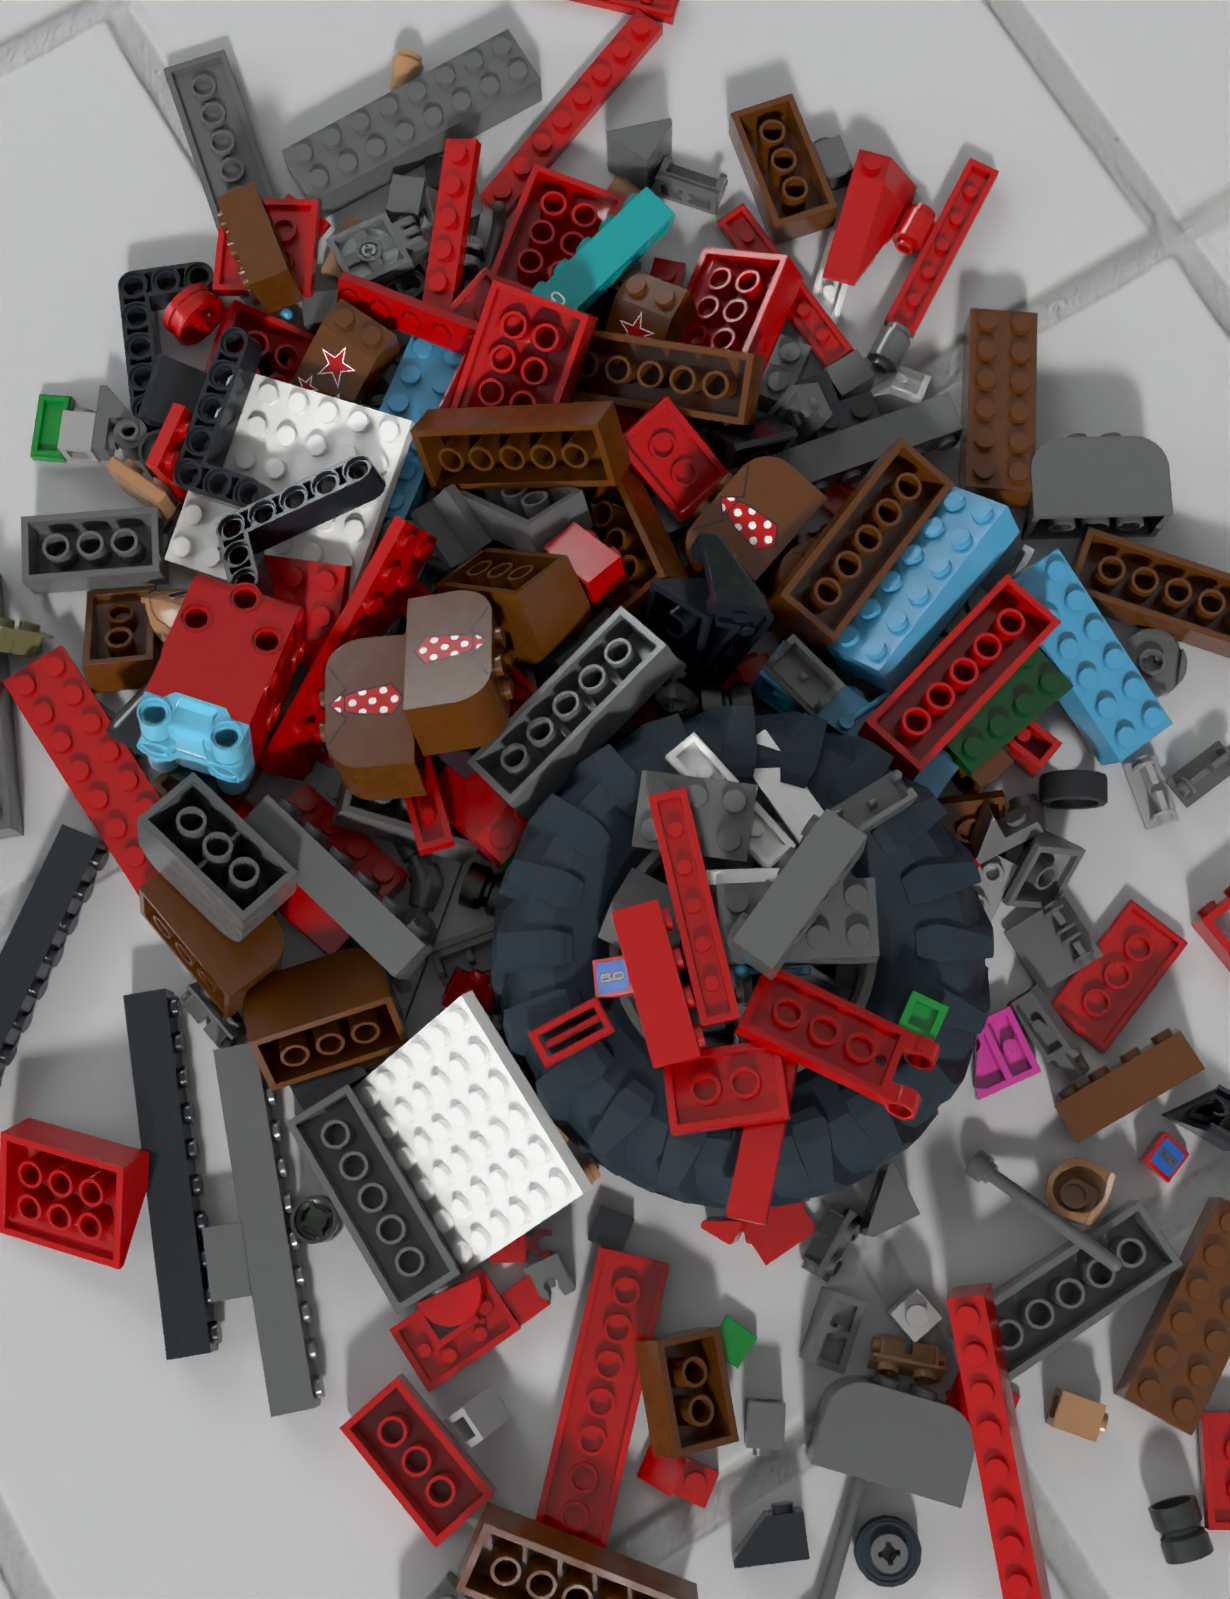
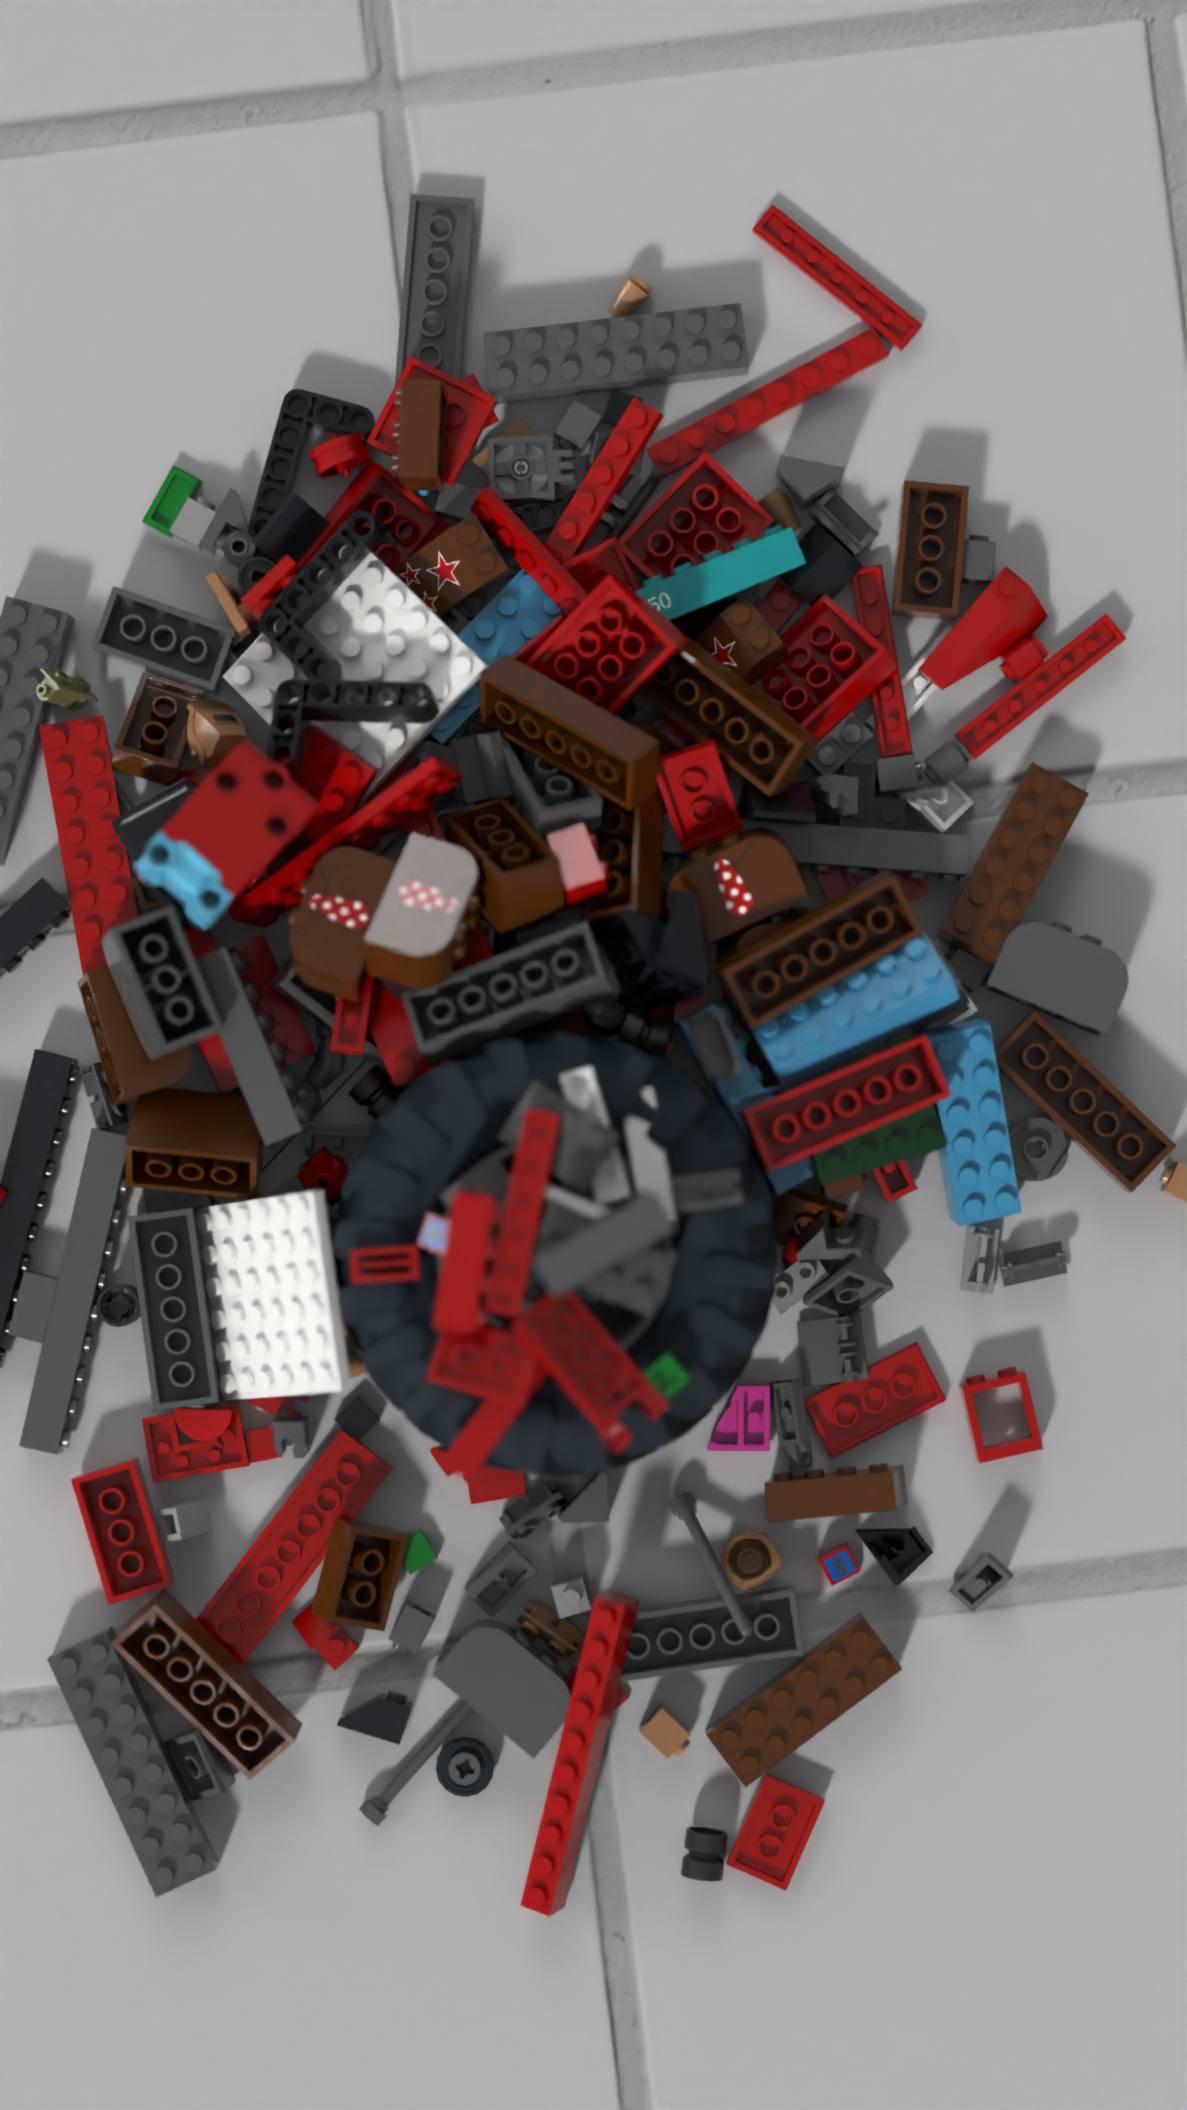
camera: 25 degrees right, 10 degrees up
black tyre [1039,770,1108,810] -> none
none -> black slope [778,522,863,606]

